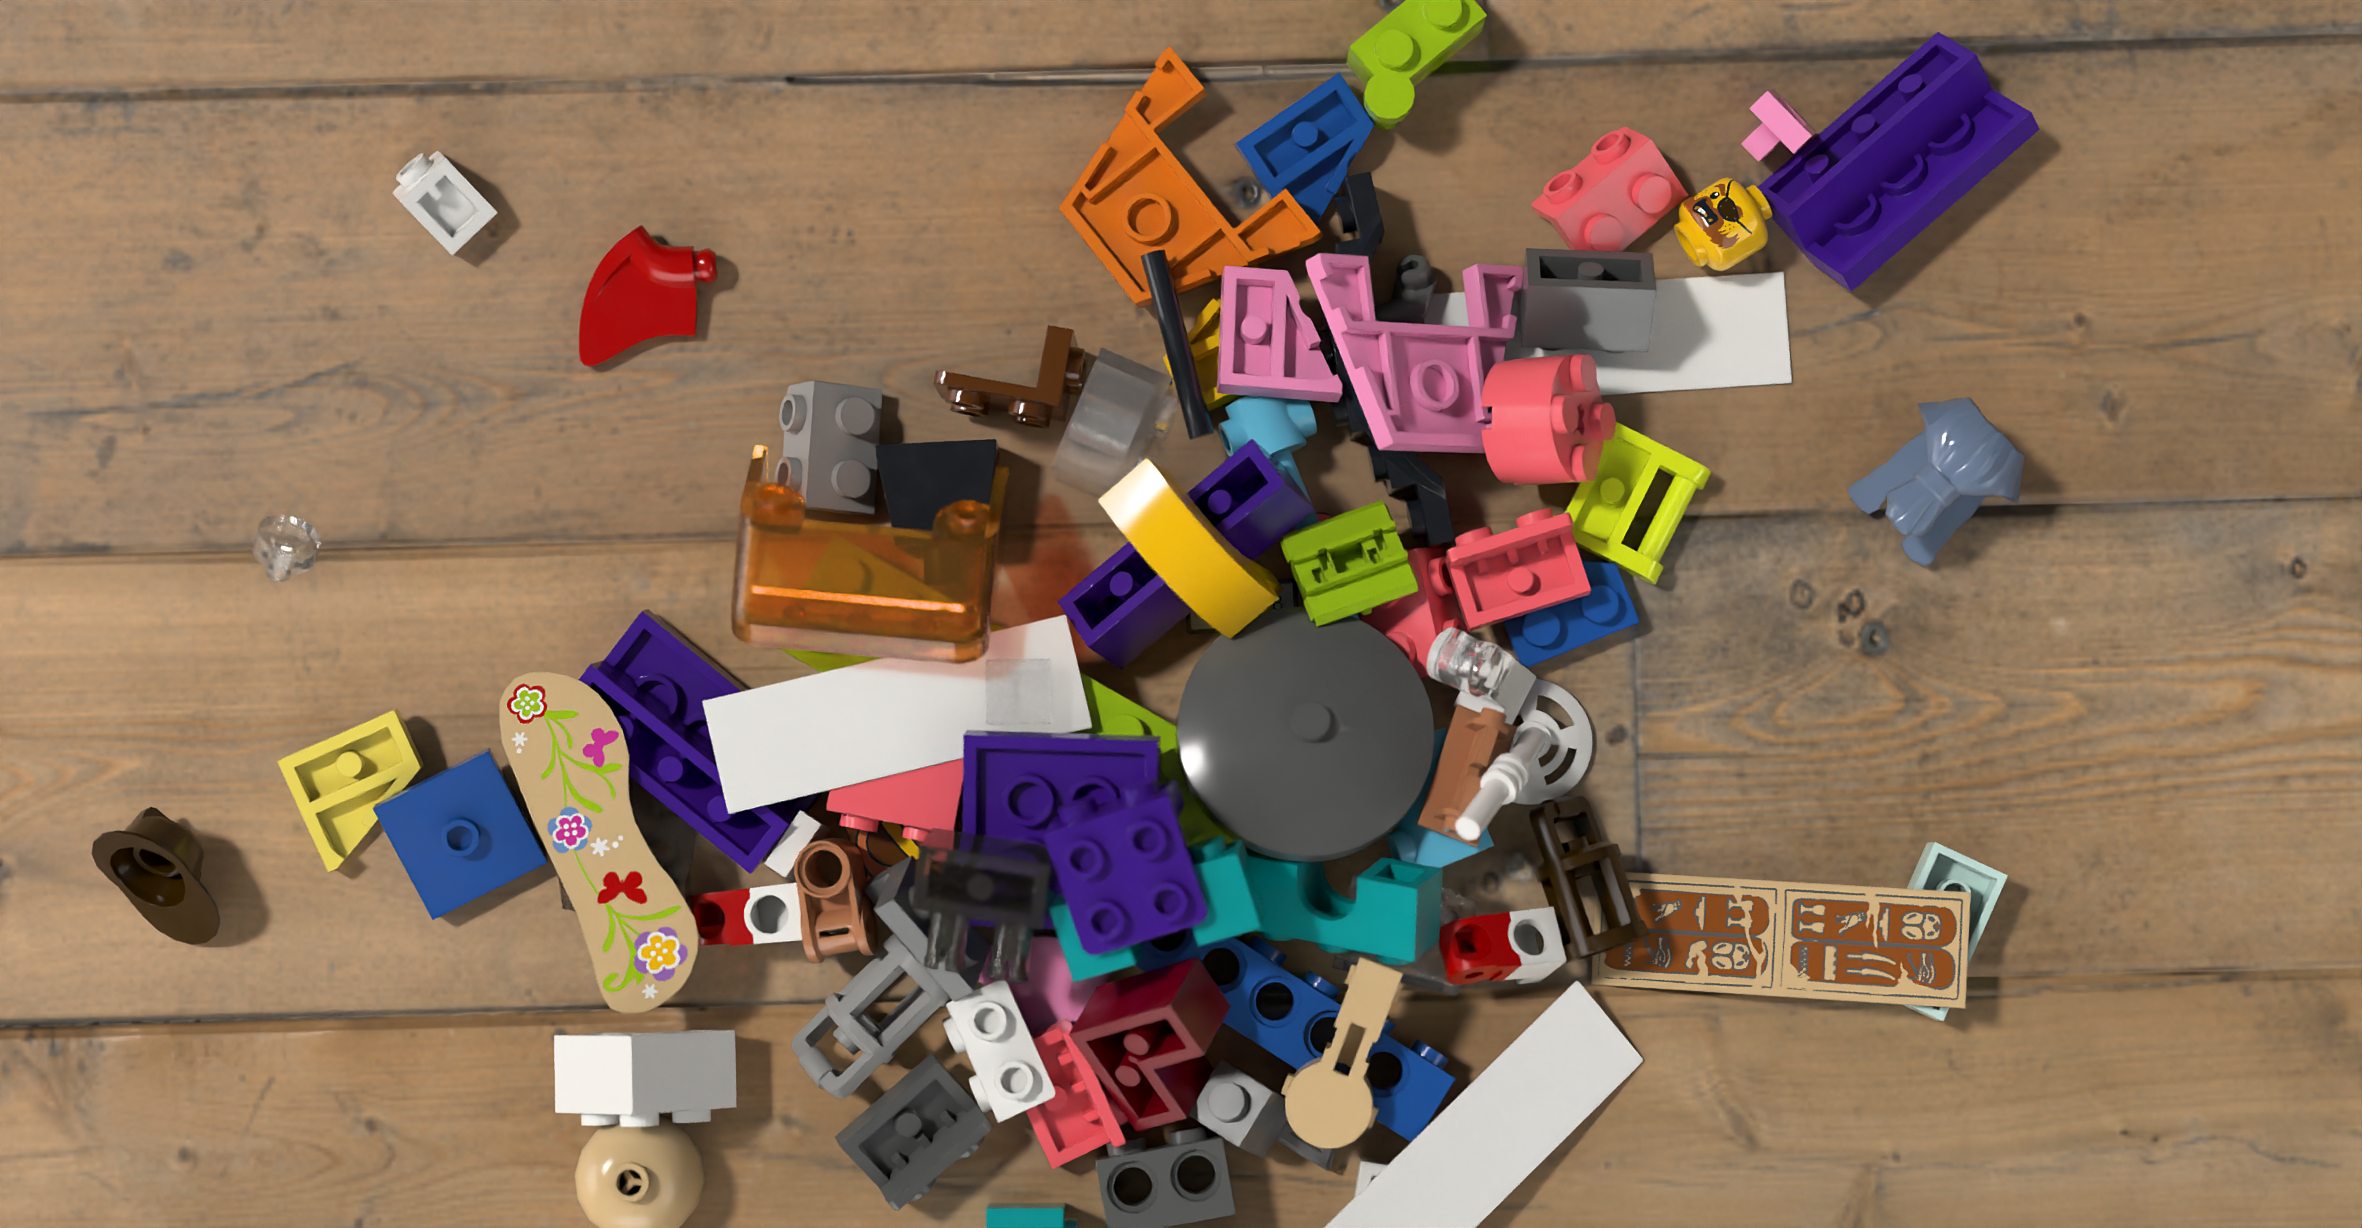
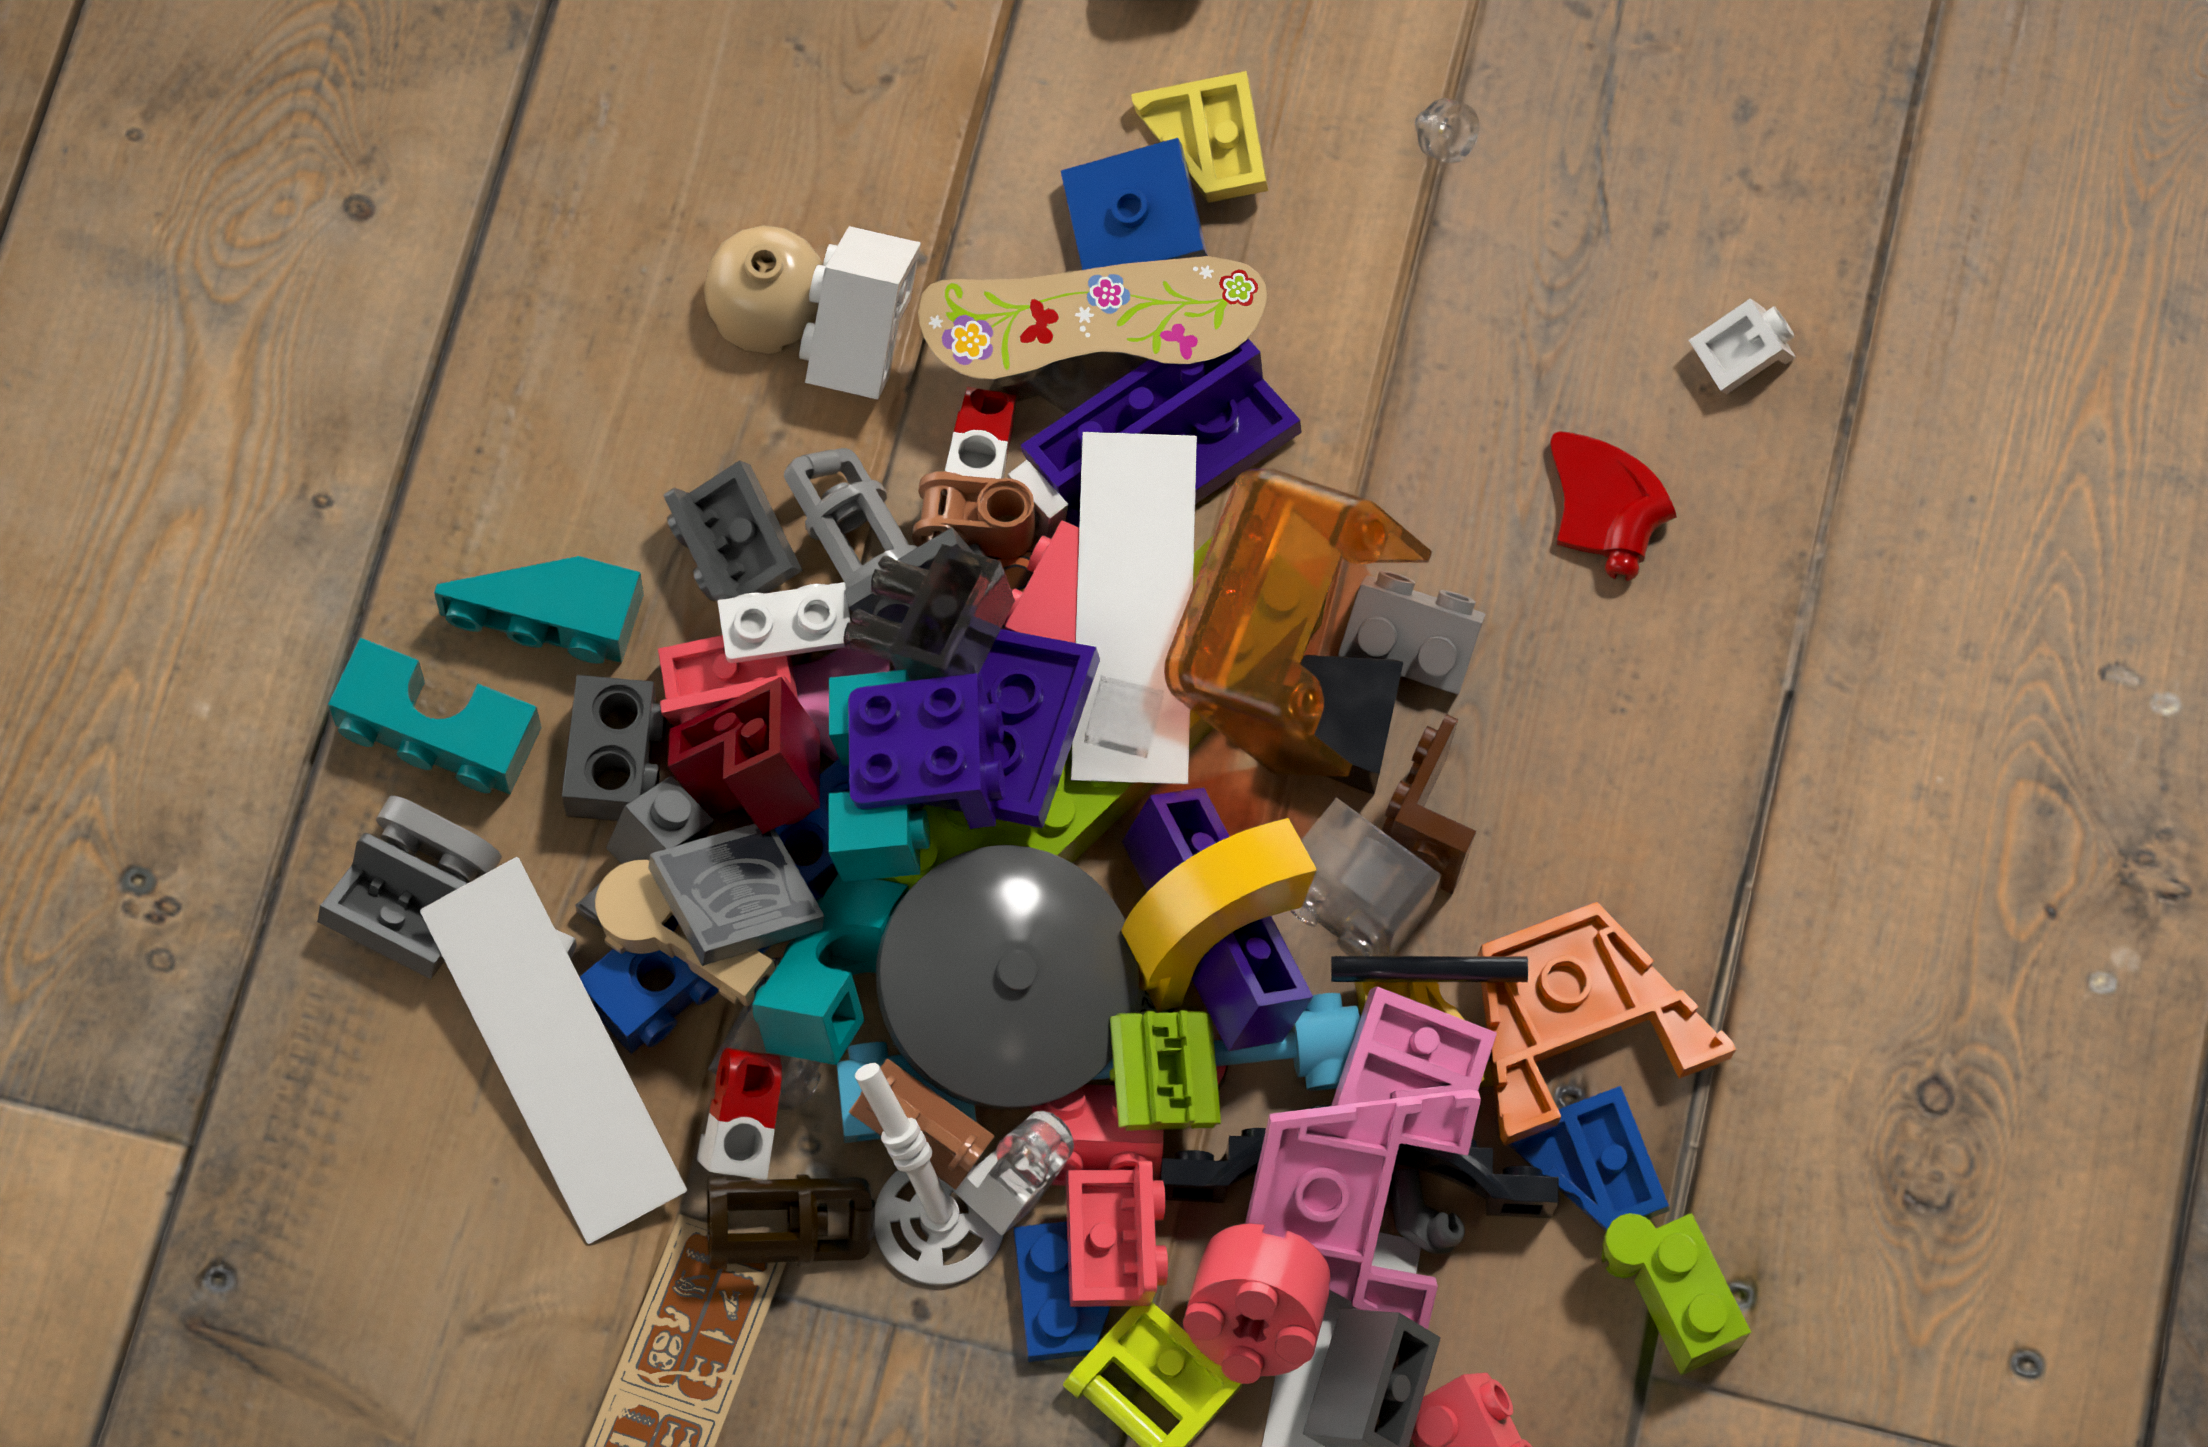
camera: 100 degrees right, 15 degrees down
none -> dark grey tile [648,823,825,966]

